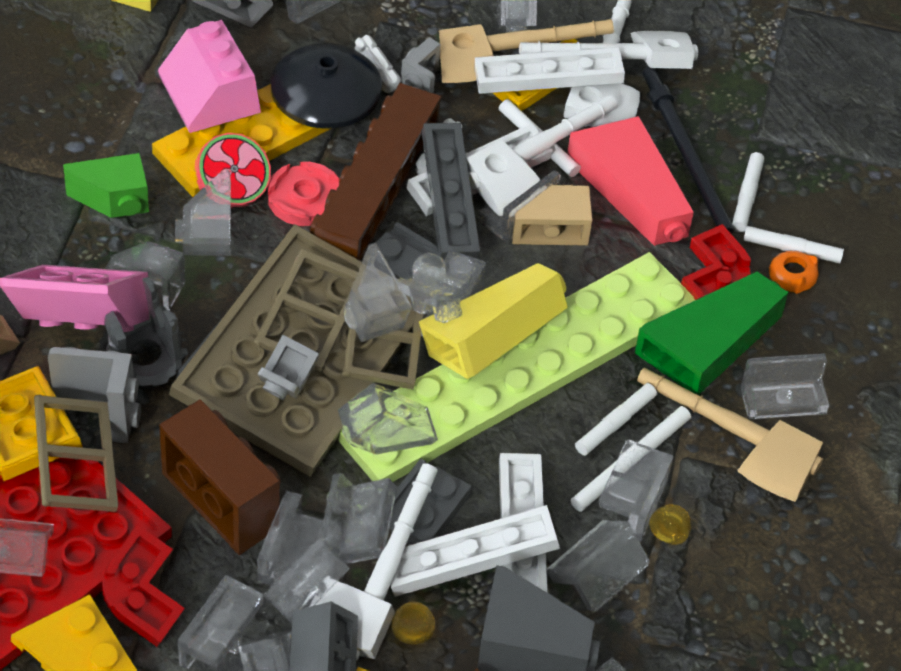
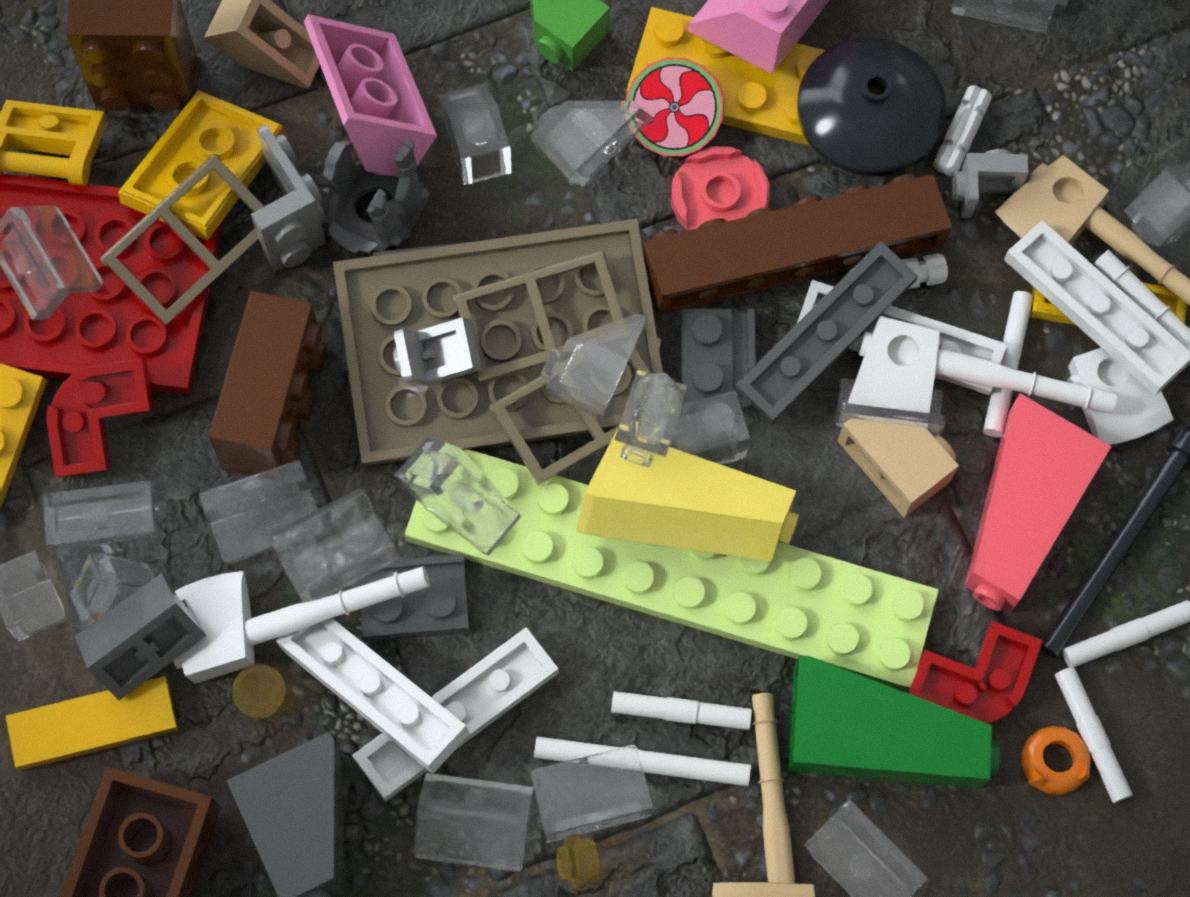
camera: 55 degrees right, 20 degrees up
clear hips [263,538,350,623] -> none

